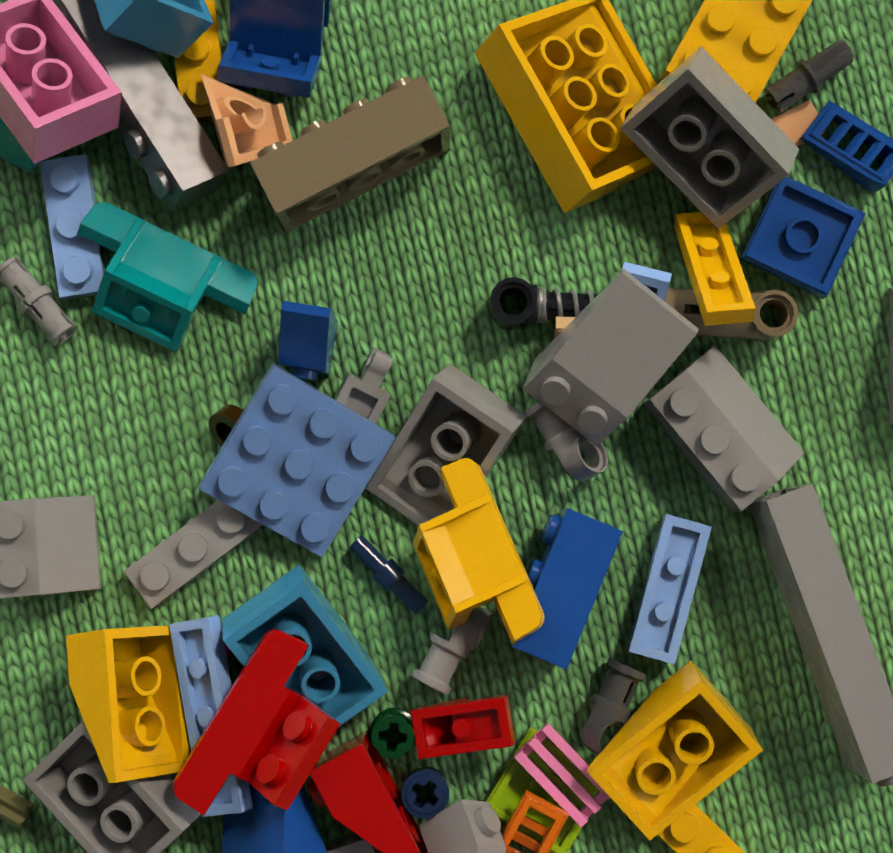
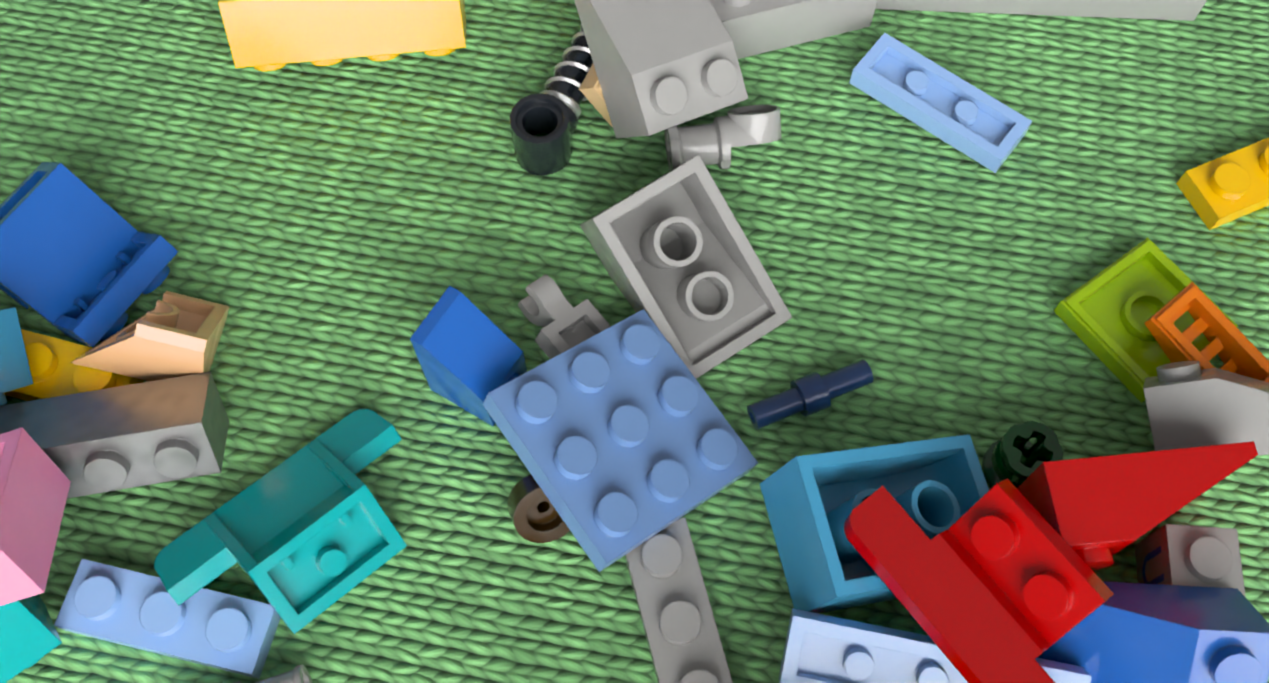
camera: 70 degrees left, 20 degrees down
dark tan brick [250,75,450,233] -> none
dark blue bush [401,766,449,819] -> none
light grey connector [411,607,493,695] -> none
red slope [411,695,516,759] -> none
yellow plate [413,458,545,645] -> none
blue brick [503,508,623,670] -> none
bright pink tile [513,722,611,827] -> none
dark grey connector [583,657,647,755] -> none
yellow slope [587,660,763,841] -> none

